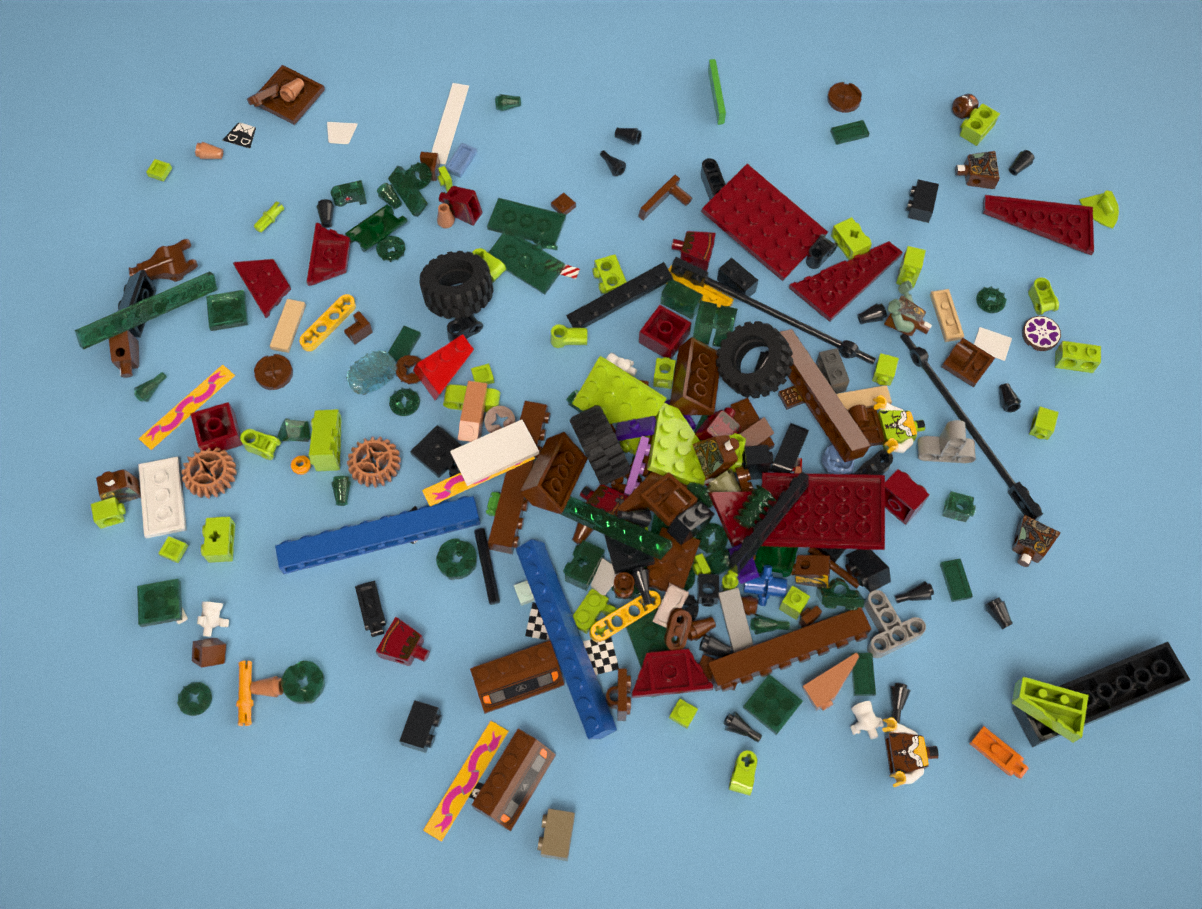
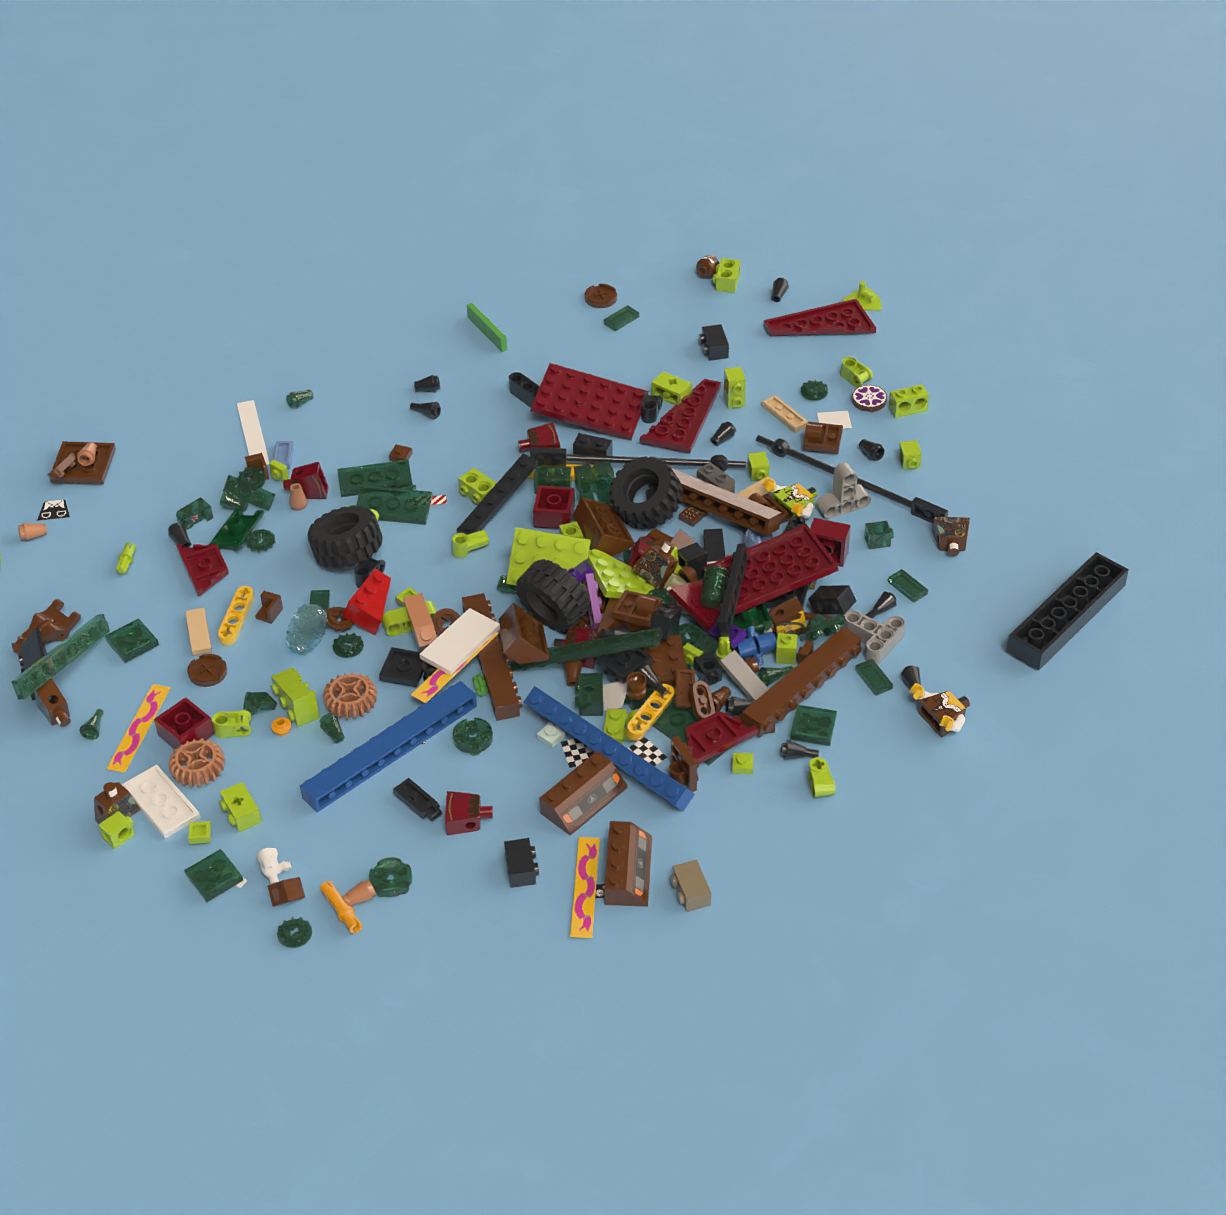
camera: 25 degrees left, 20 degrees down
dark red wing [233,259,291,318] -> none
white sticker [327,122,358,144] -> none
black axle [474,528,500,605] -> none
reddish brown piece [638,174,693,221] -> none
nougat slope [803,653,859,711] -> none
white piece [850,701,884,739] -> none
torso [884,281,932,336] -> none
torso [955,151,1000,189] -> none
orange hinge [969,726,1029,779] -> none
black cone [985,597,1013,629] -> none
lime wedge [1012,677,1088,743] -> none

